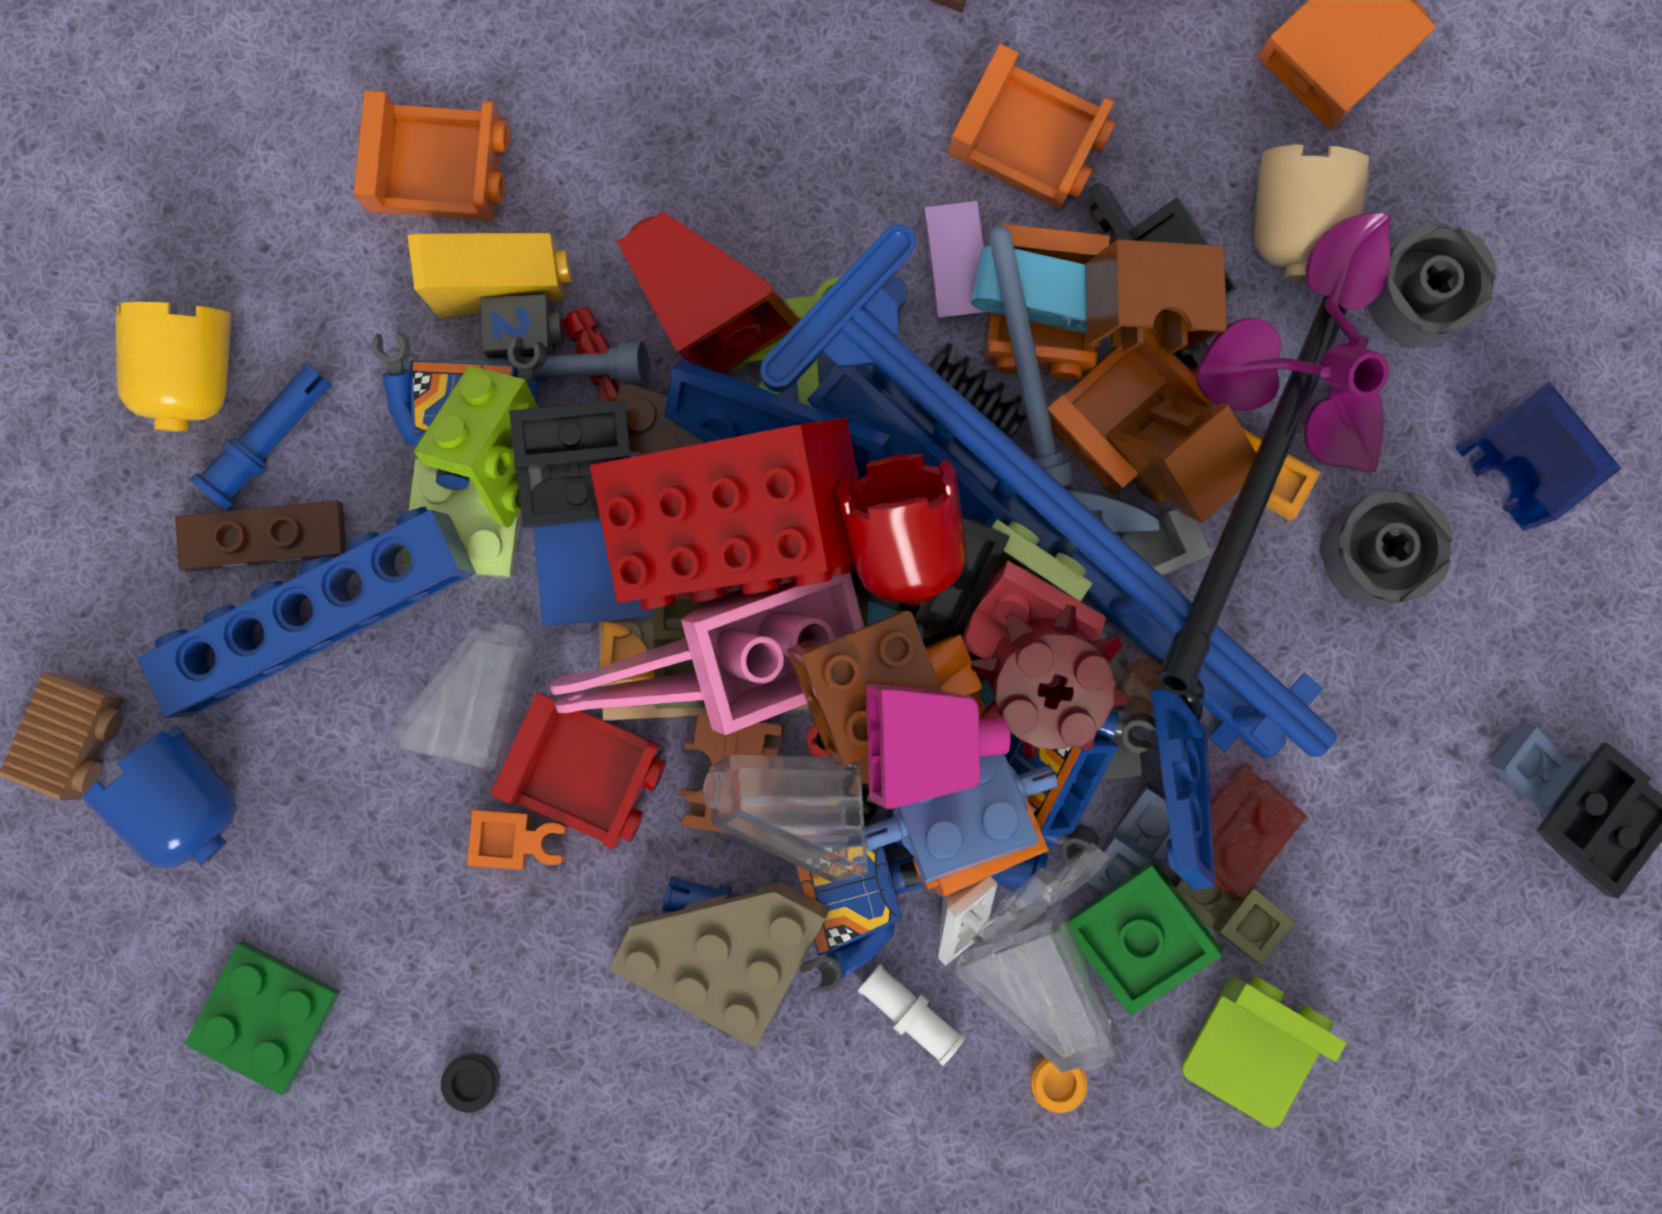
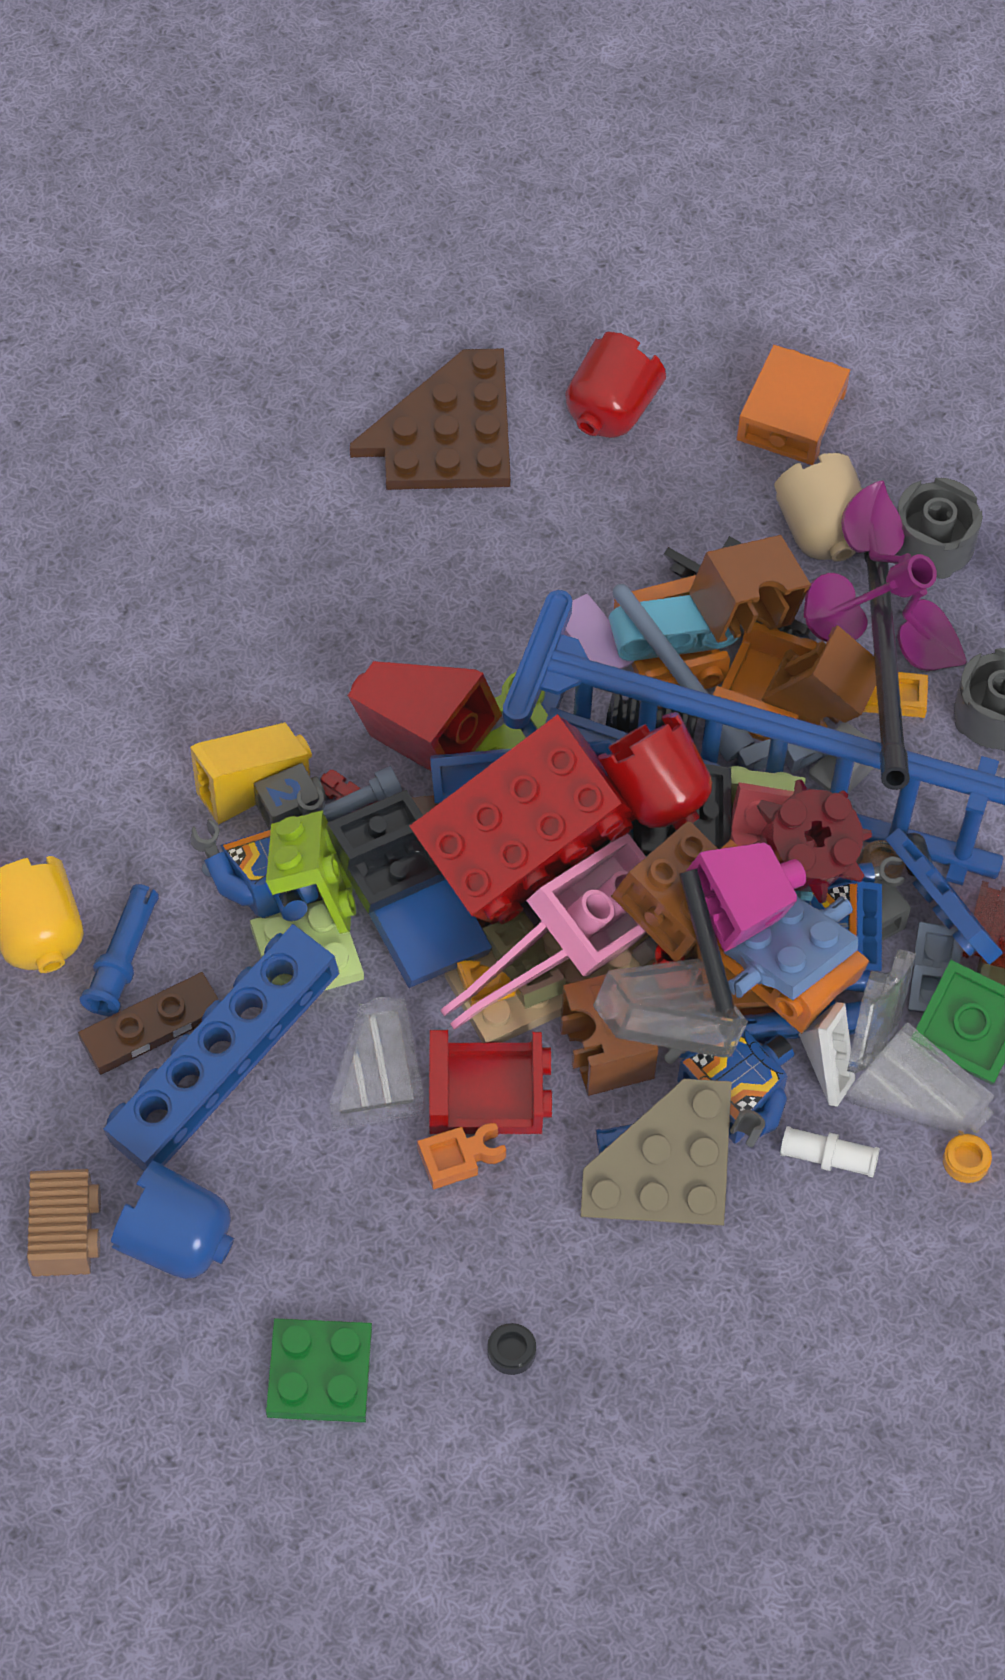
camera: 25 degrees left, 25 degrees down
orange panel [353,90,510,221] -> none
orange panel [948,44,1116,210] -> none
none -> black bar [679,868,735,1012]

